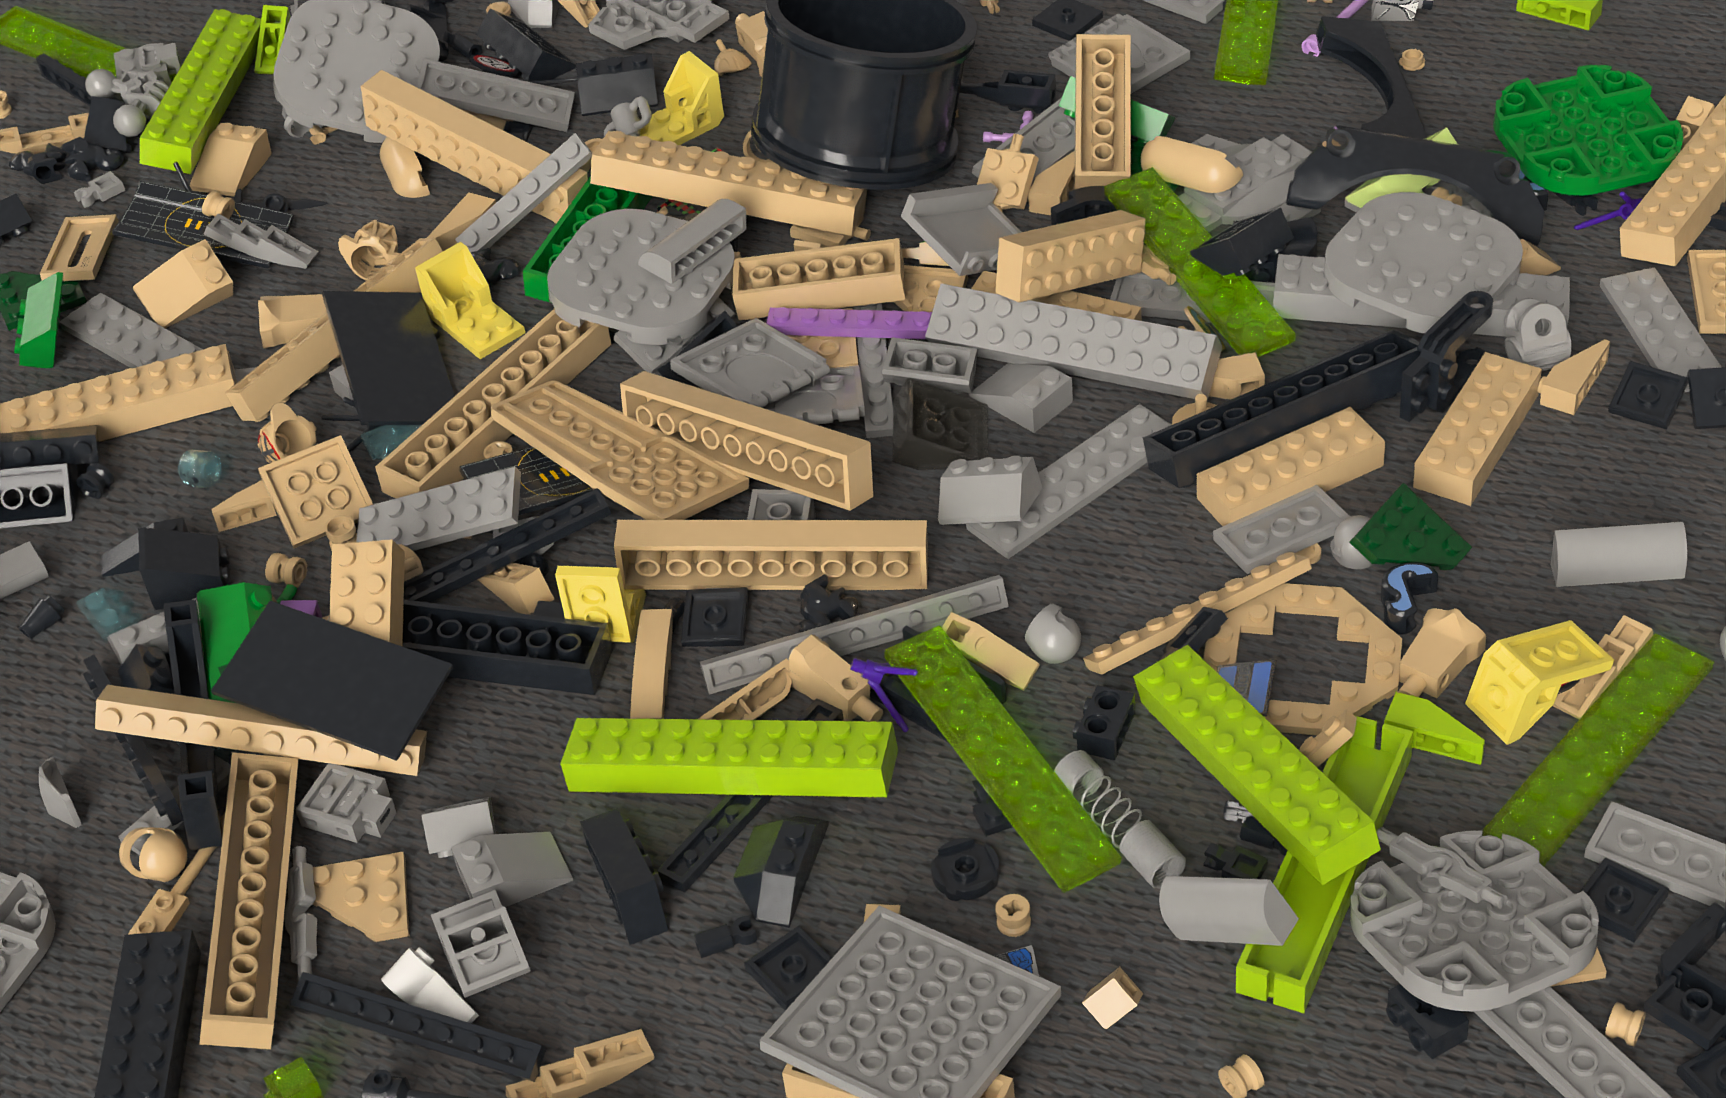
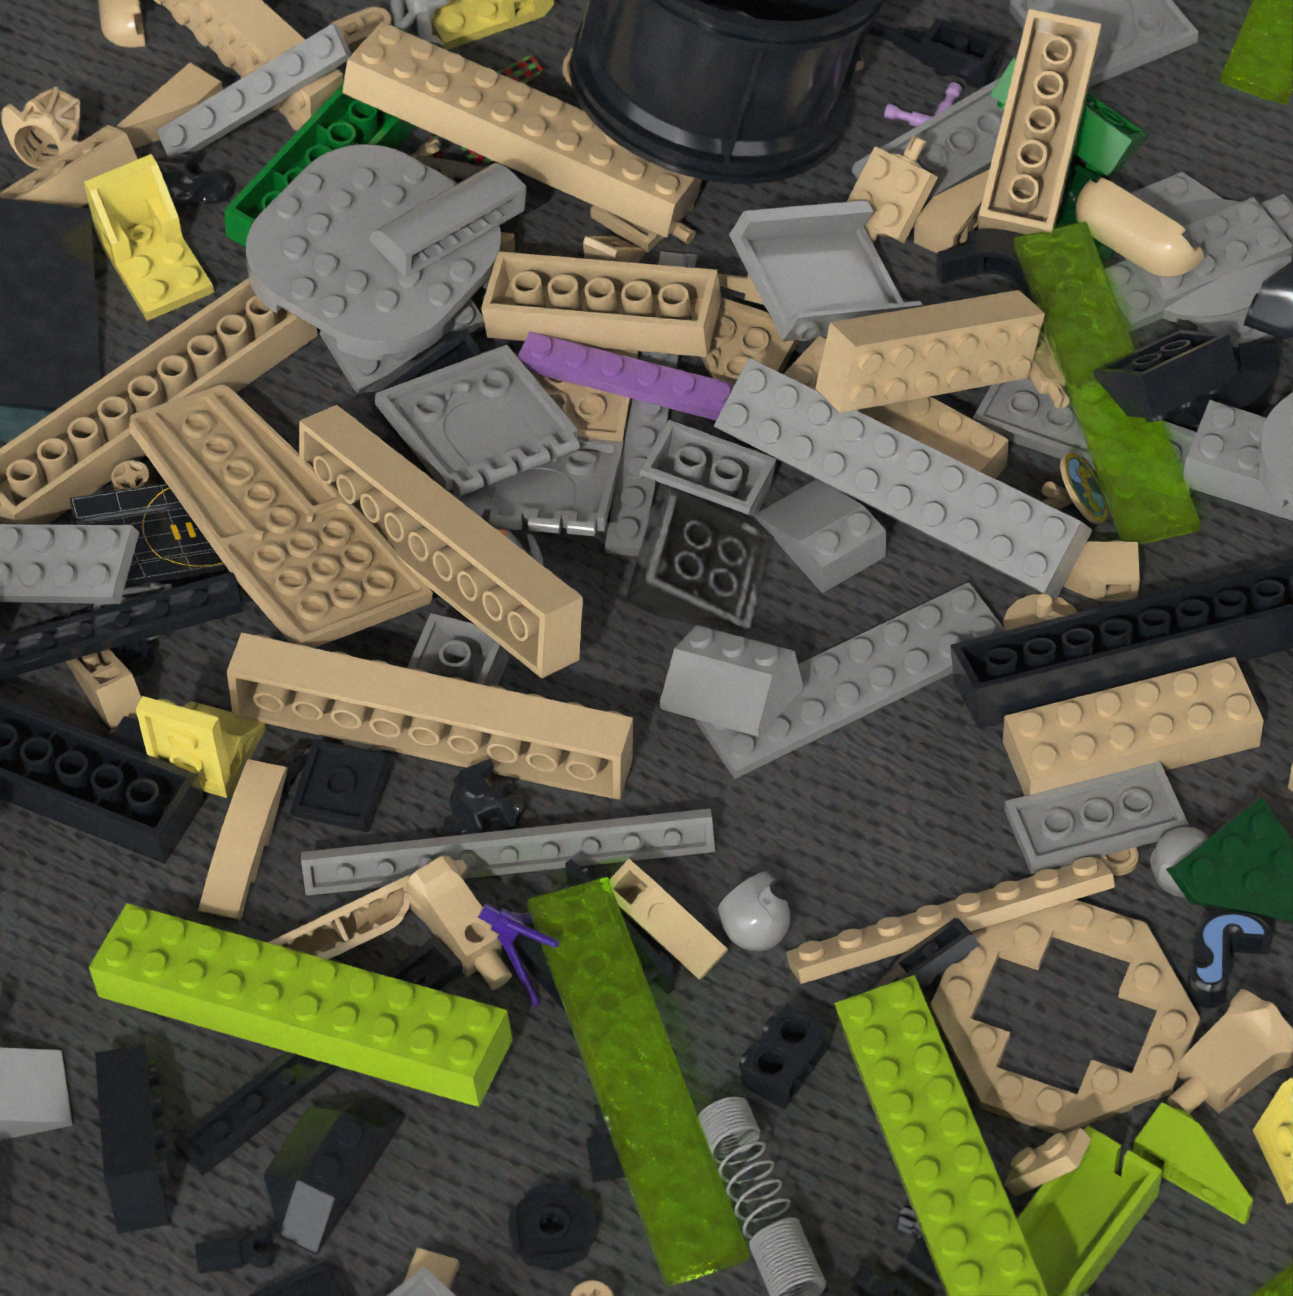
camera: 10 degrees right, 10 degrees up
piece [1217,658,1277,717] -> none

